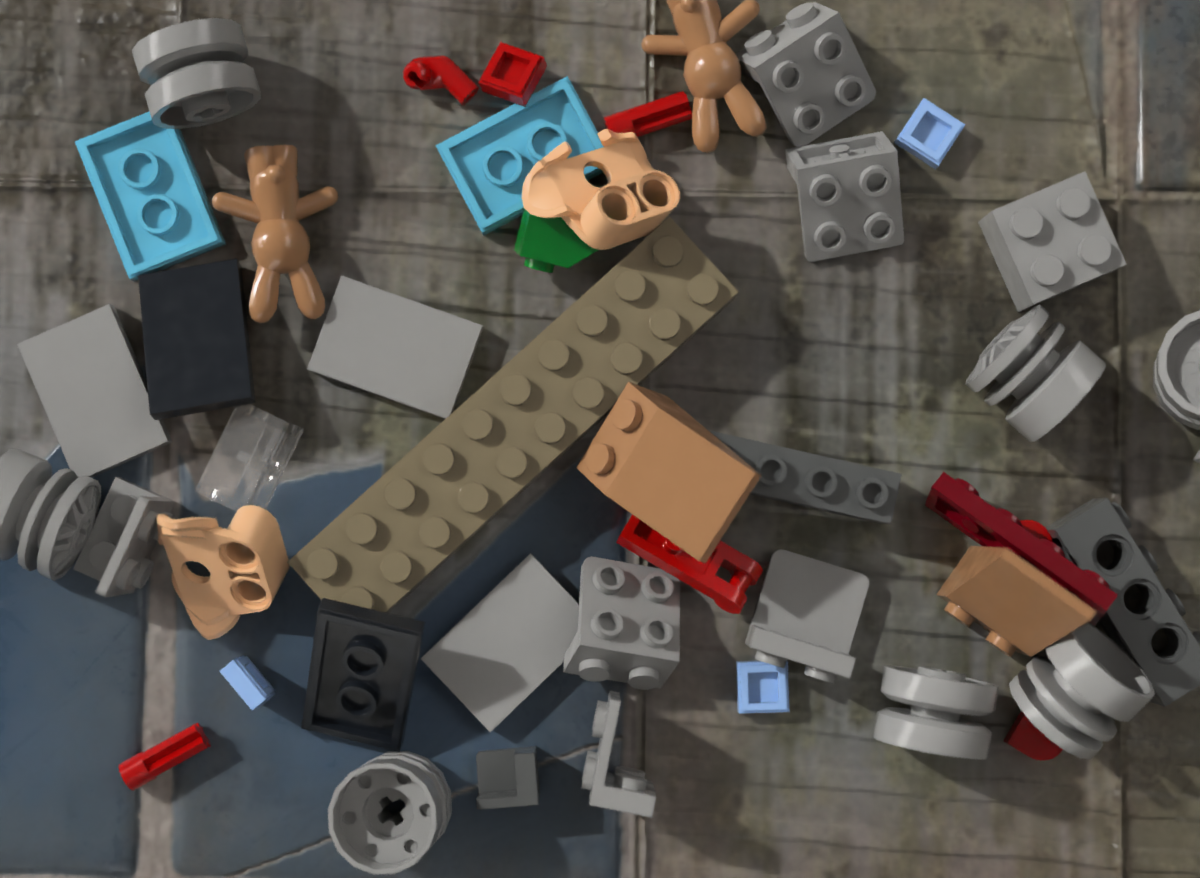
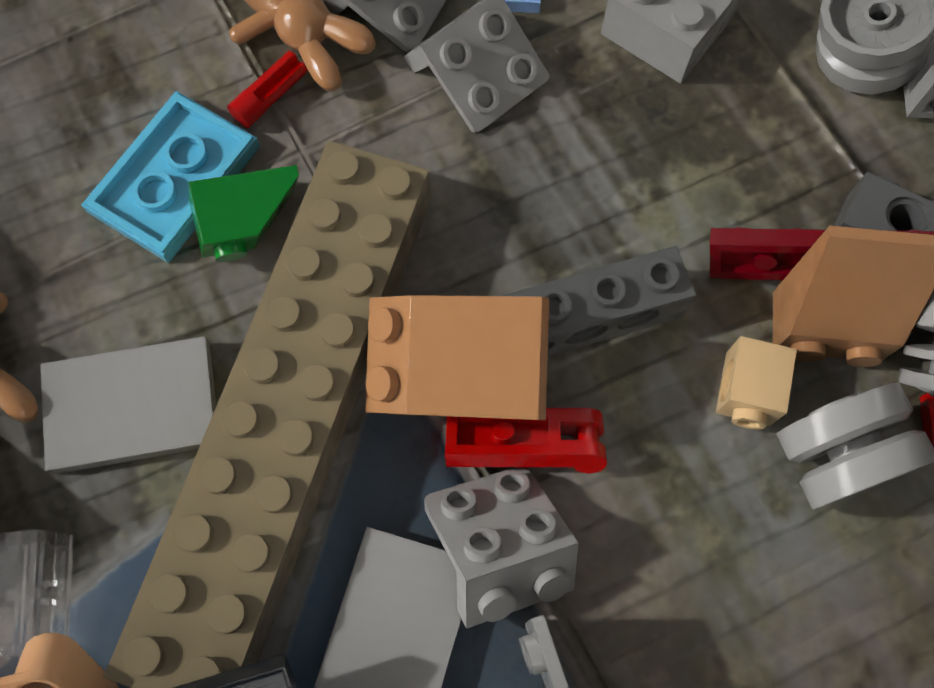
camera: 30 degrees left, 15 degrees down
red arm [403,55,479,105] -> none
red tile [478,42,547,107] -> none
light nougat piece [522,128,680,250] -> none
light blue tile [736,660,790,714] -> none
light grey bracket [745,549,869,683] -> none
light grey wheel [965,304,1106,442] -> none
none -> tan brick [716,336,797,430]

